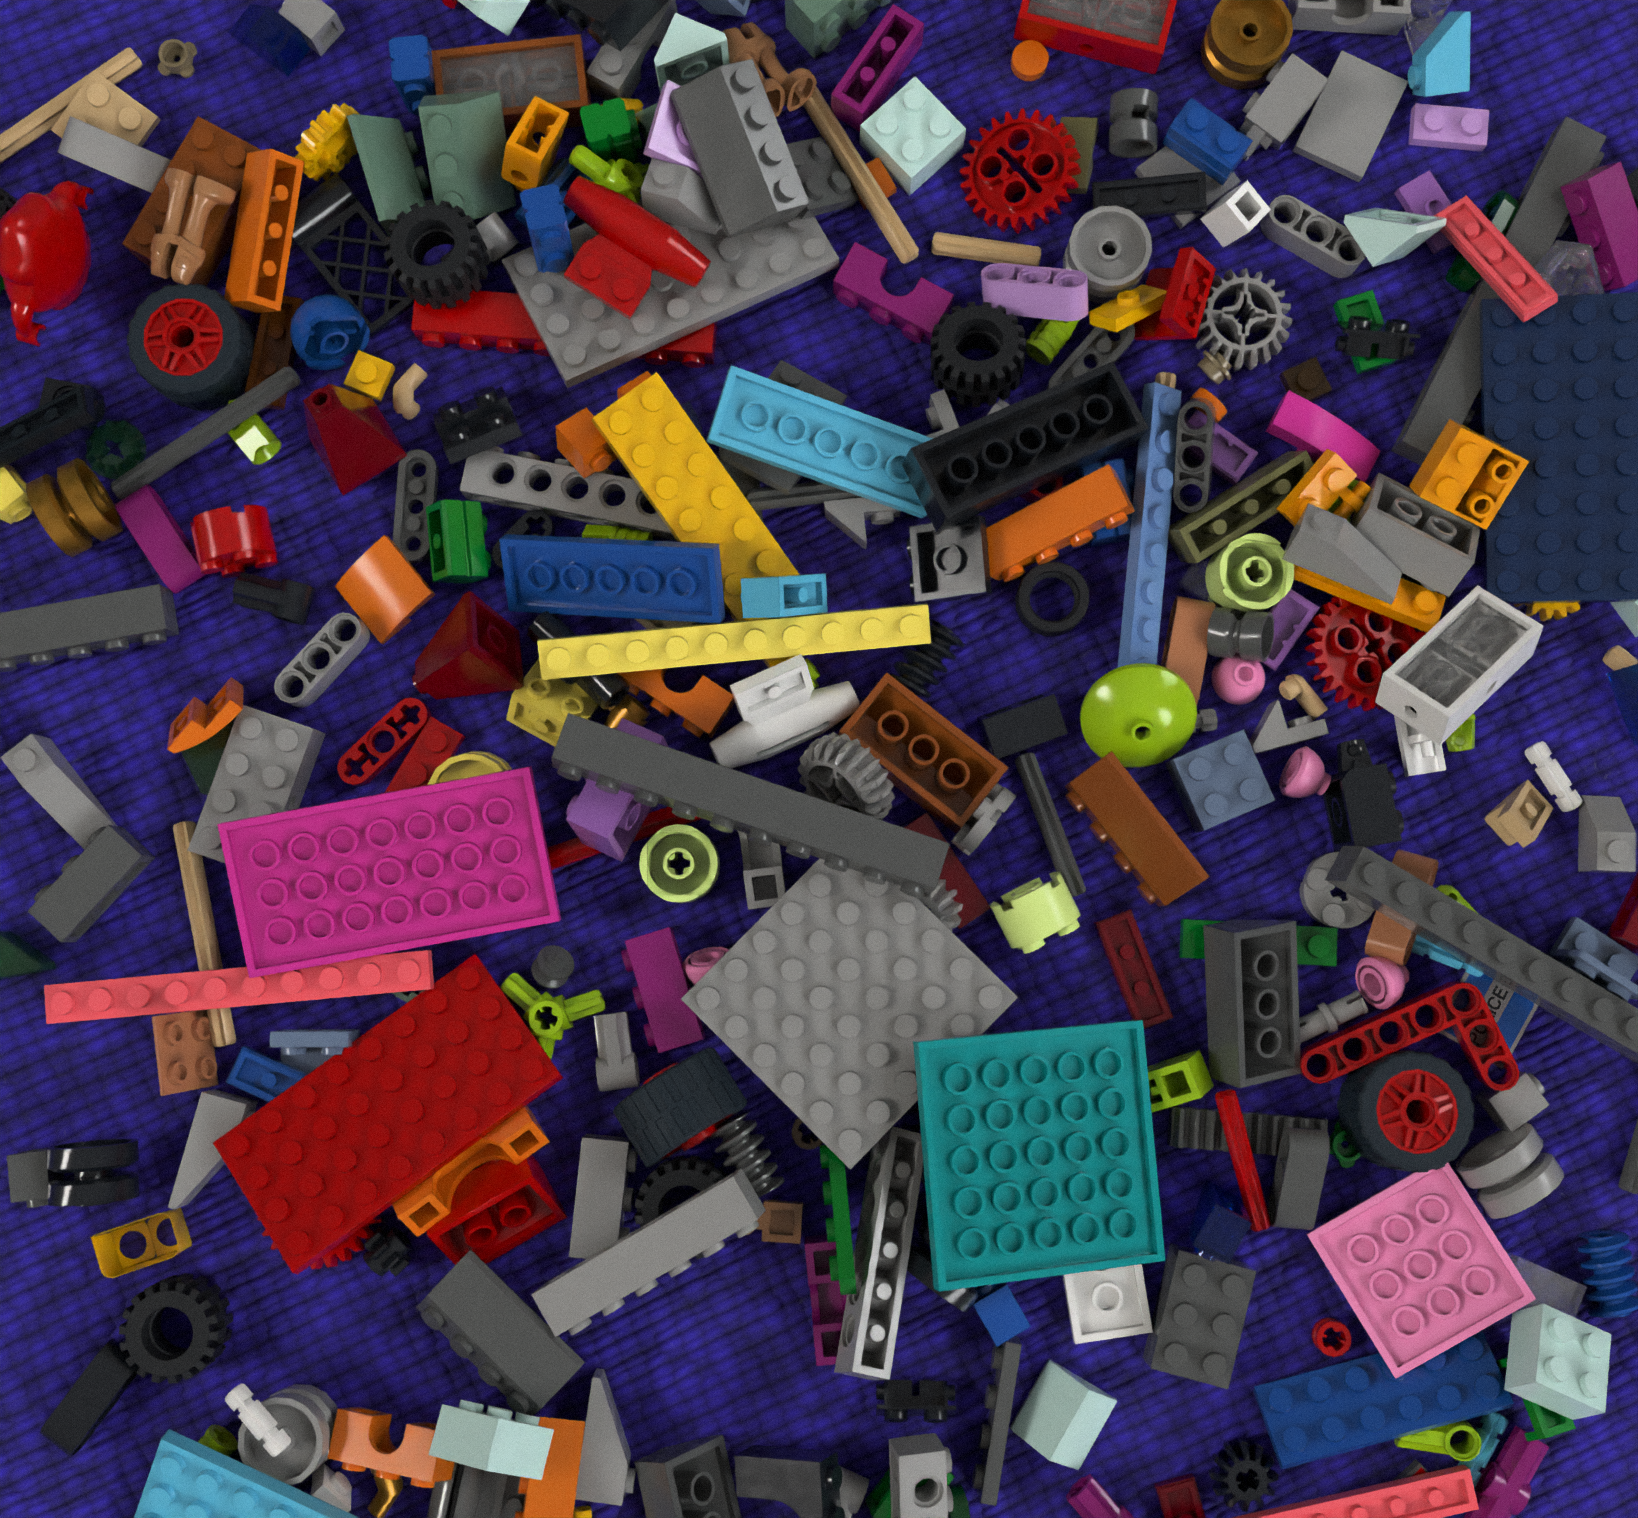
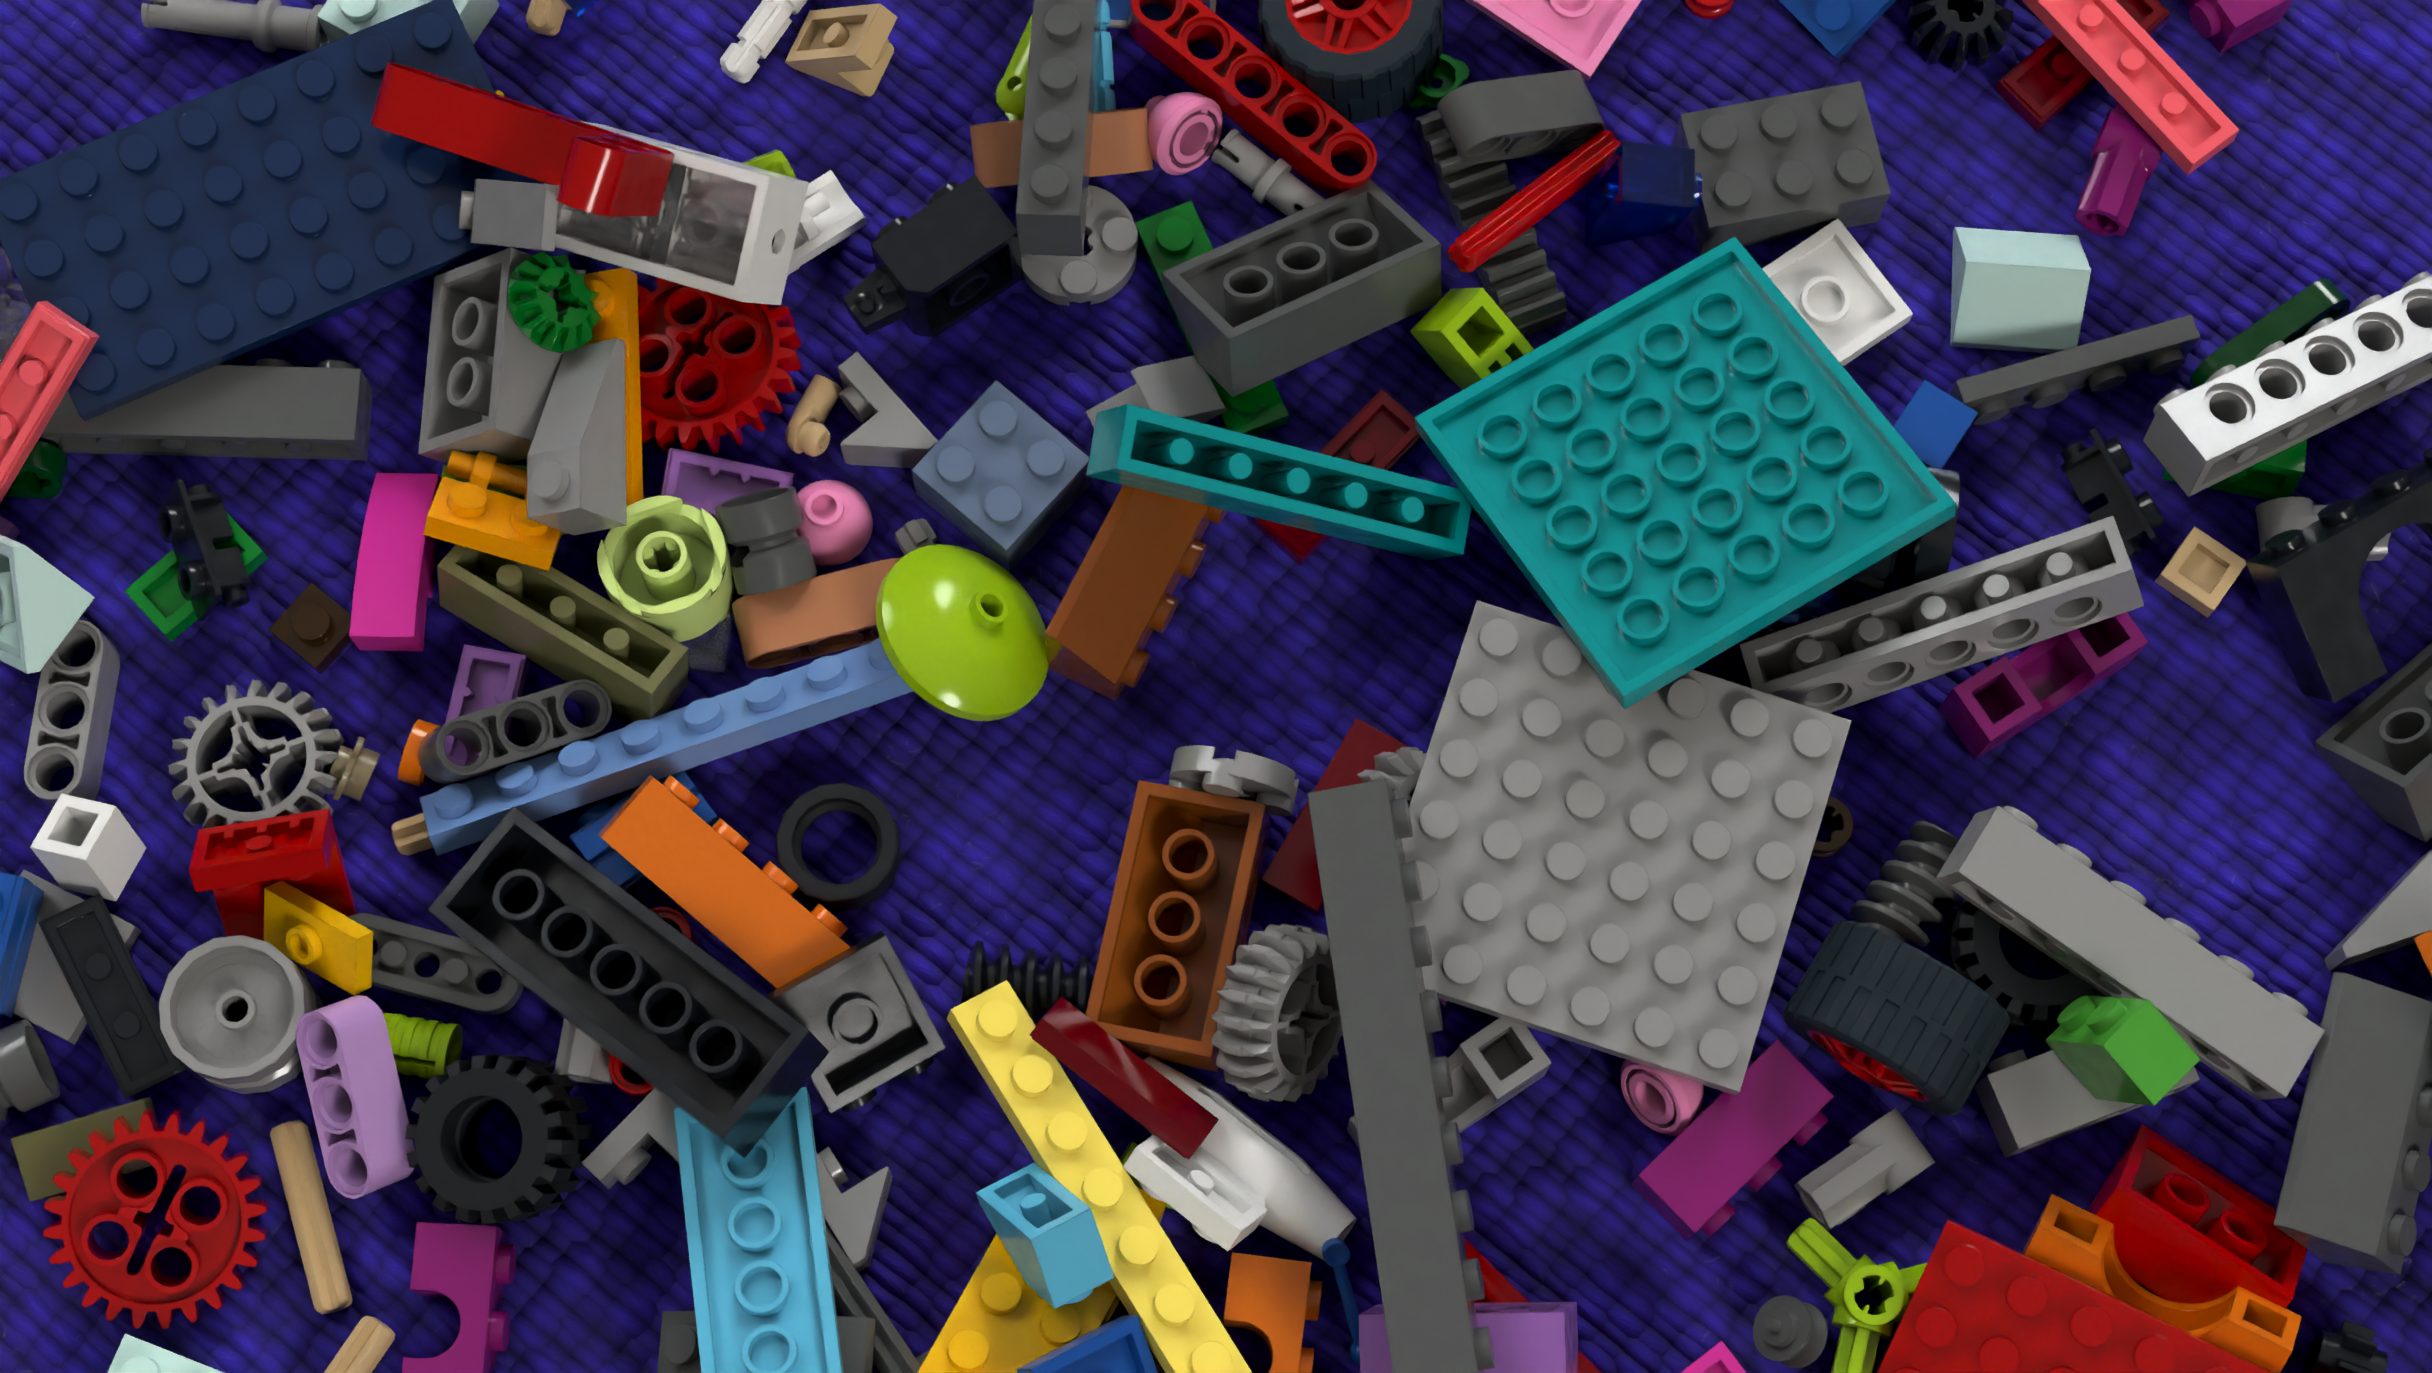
camera: 120 degrees left, 10 degrees down
yellowish green brick [639,824,720,903] -> none
medium nougat plate [747,1199,803,1244] -> none
green plate [819,1145,857,1295] -> none
black hinge [977,691,1068,759] -> none
yellowish green brick [990,872,1081,954] -> none
dark grey axle [1015,752,1086,897] -> none
bright pink brick [1279,746,1331,798] -> none
light orange slope [1409,419,1529,530] -> none
none -> red beam [370,62,675,217]
none -> light grey slope [459,179,559,251]
none -> green gear [507,251,602,353]
none -> dark red tile [1030,997,1219,1159]
none -> light grey slope [1086,355,1227,427]
none -> teal brick [1086,404,1472,560]
none -> blue hinge [1322,1238,1360,1365]
none -> bright green brick [2045,995,2200,1106]
none -> tan plate [2155,526,2246,618]

